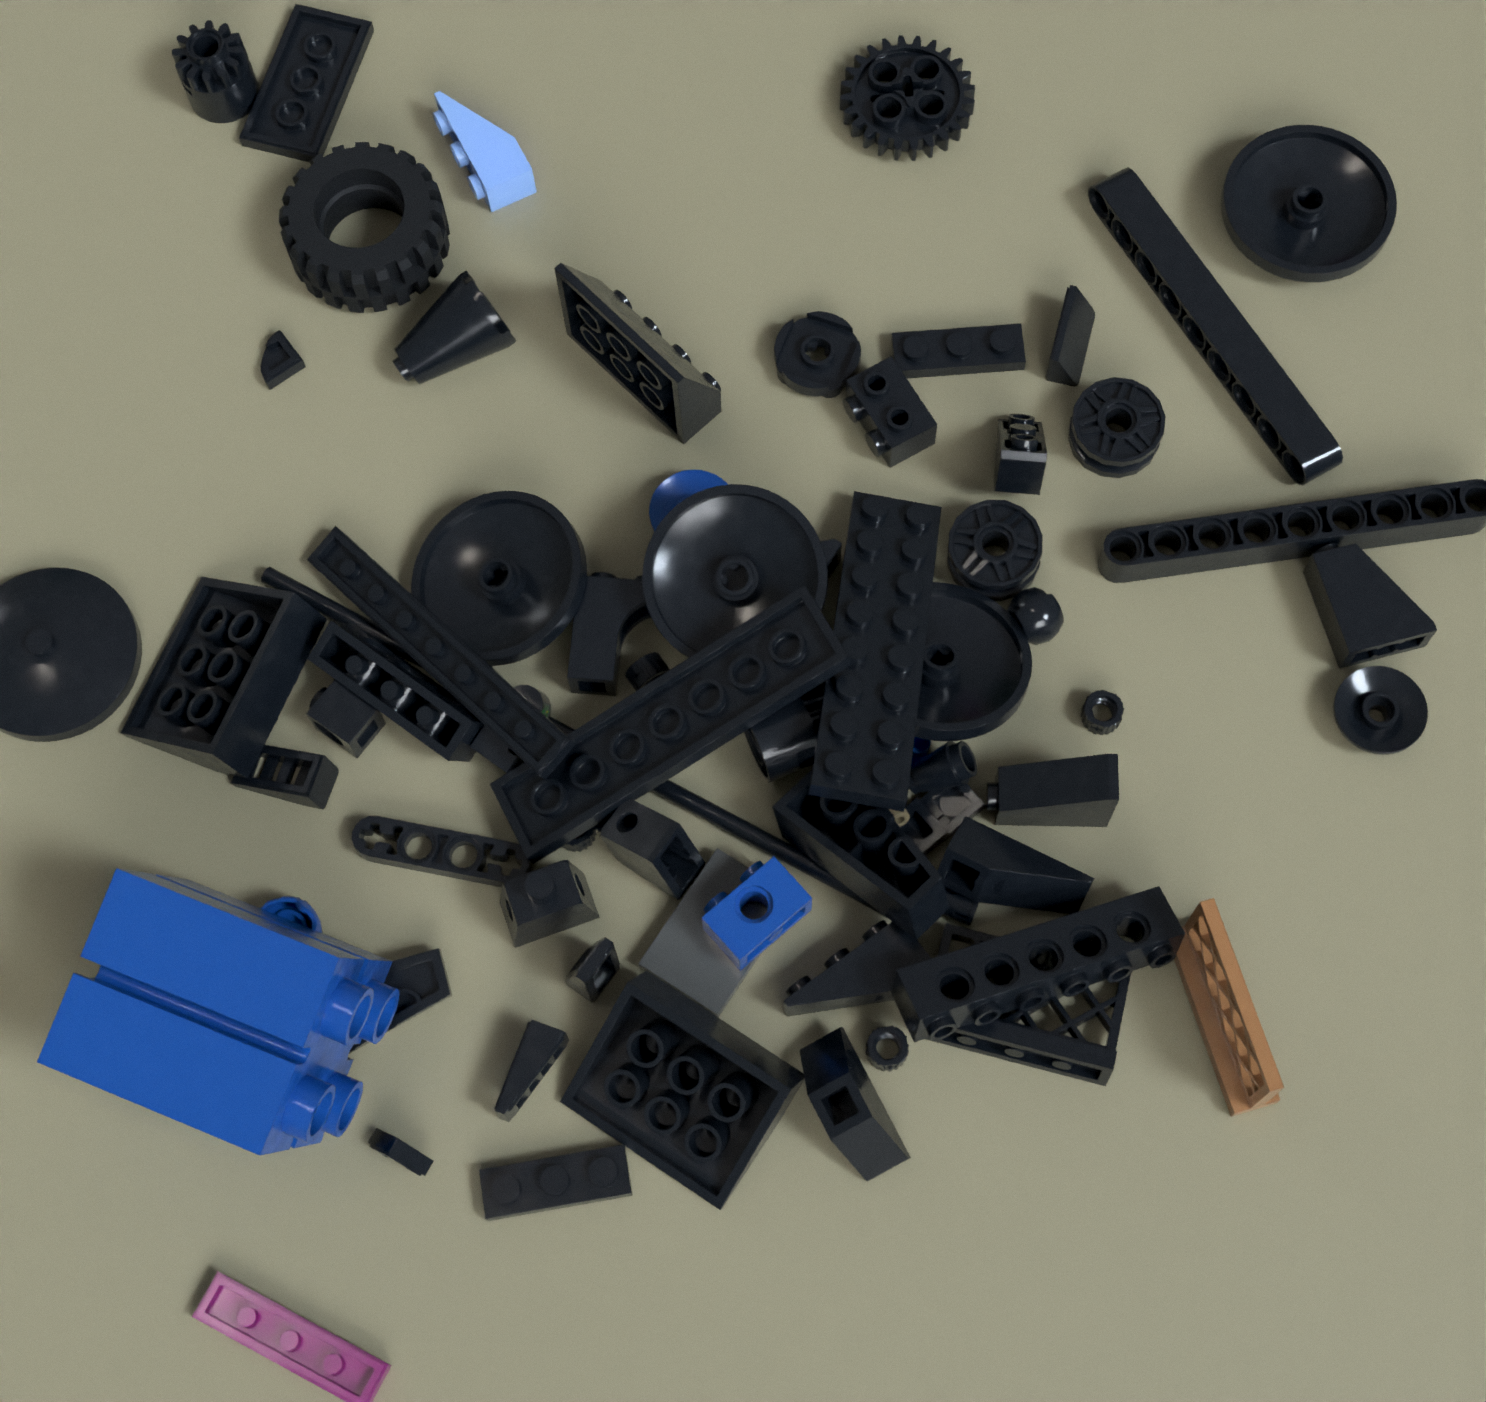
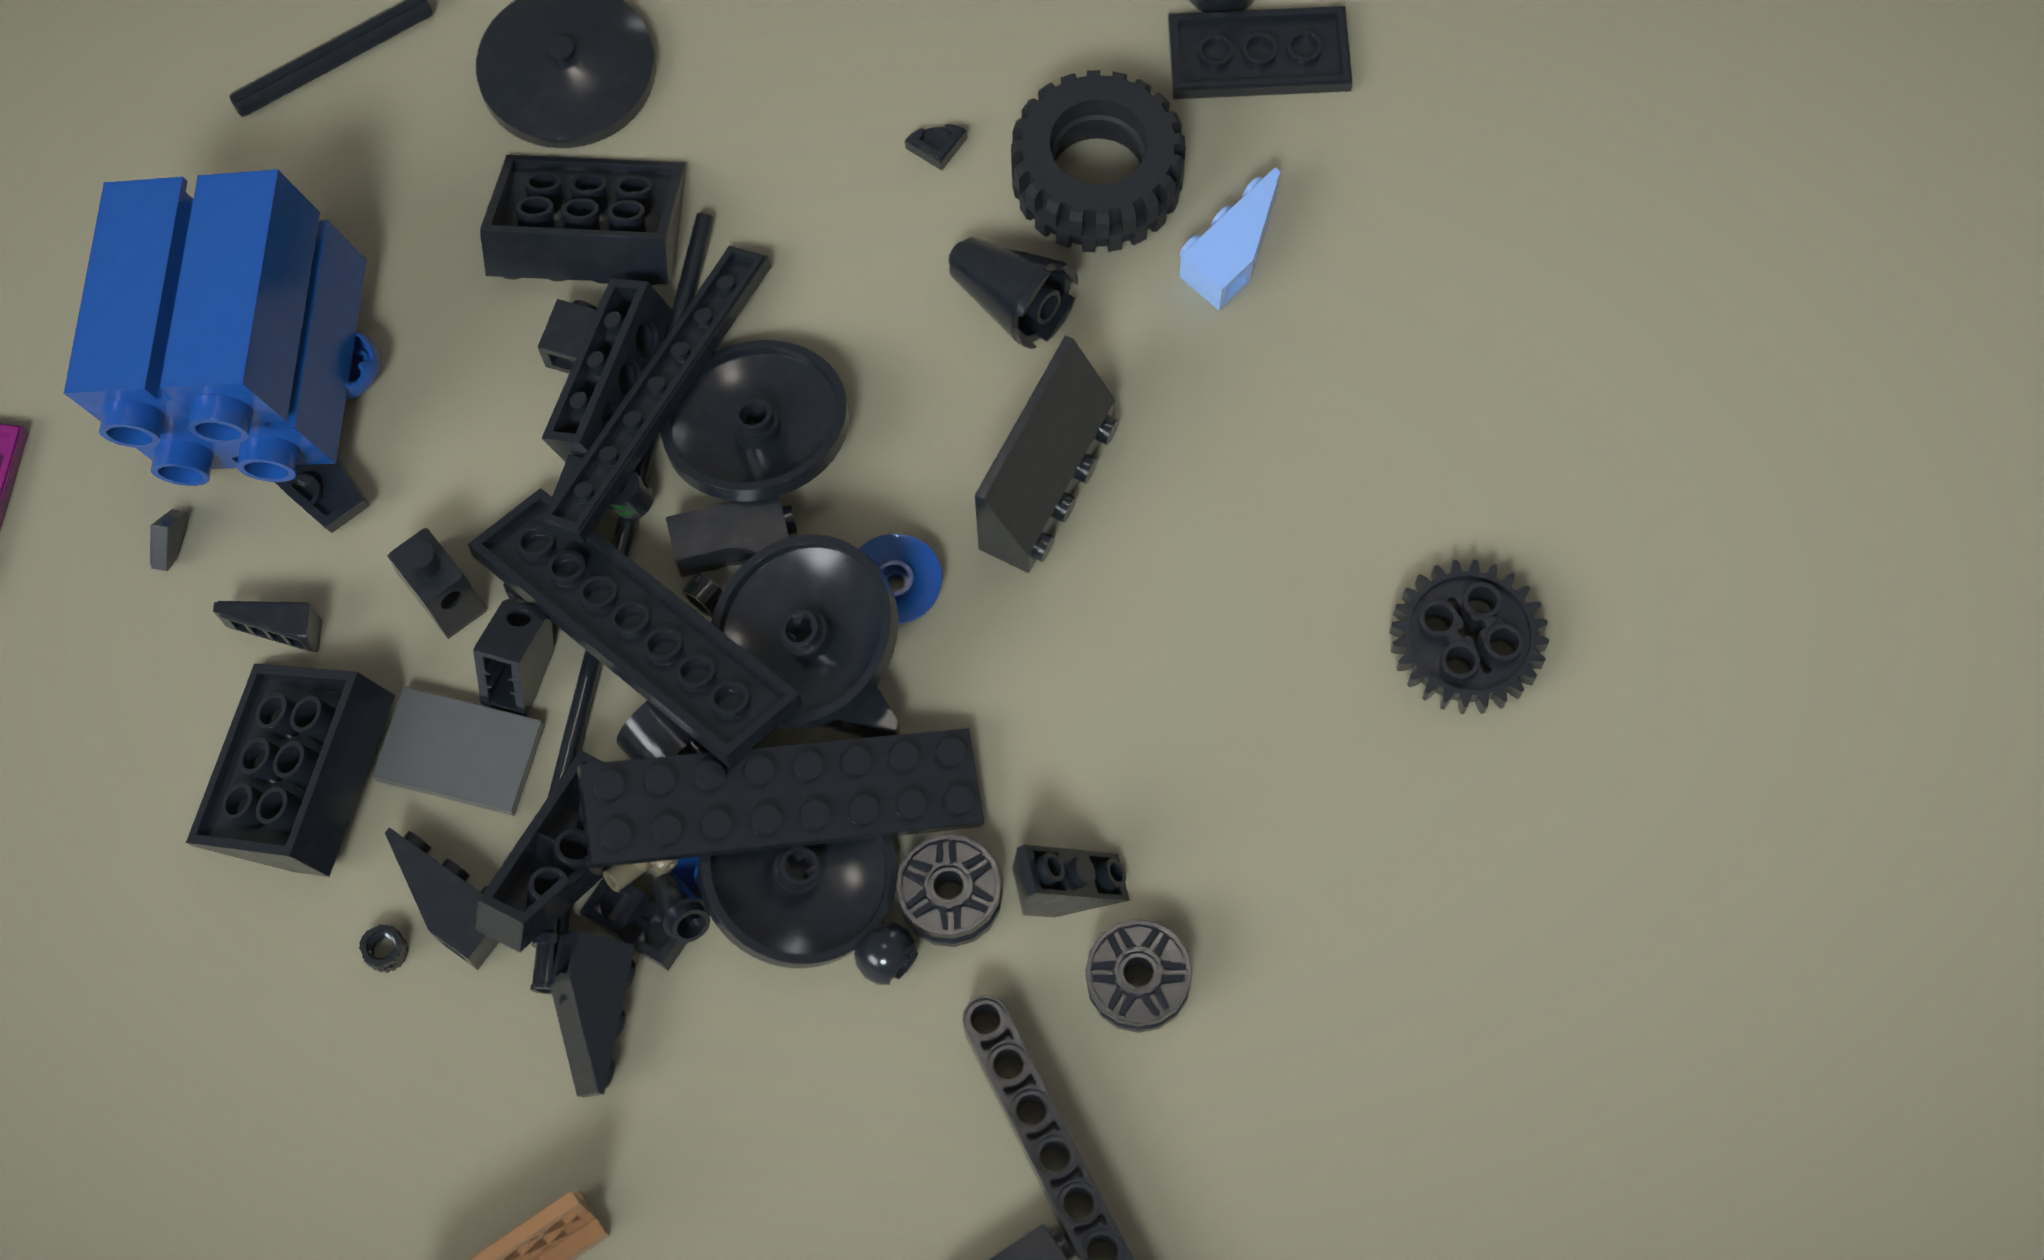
camera: 70 degrees right, 0 degrees up
black slope [231,745,339,809] -> none
black beam [352,816,532,887] -> none
black plate [479,1144,633,1221] -> none
black slope [565,937,620,1003] -> none
blue brick [701,856,812,971] -> none
black plate [774,311,861,398] -> none
black slope [799,1027,911,1181] -> none
black brick [843,356,937,468] -> none
black plate [891,323,1026,379] -> none
black brick [891,886,1185,1042] -> none
black fence [926,923,1131,1086] -> none
black slope [986,754,1119,827] -> none
black slope [1046,285,1095,387] -> none
black axle [1080,690,1124,735] -> none
black beam [1088,167,1343,486] -> none
black dish [1221,125,1397,282] -> none

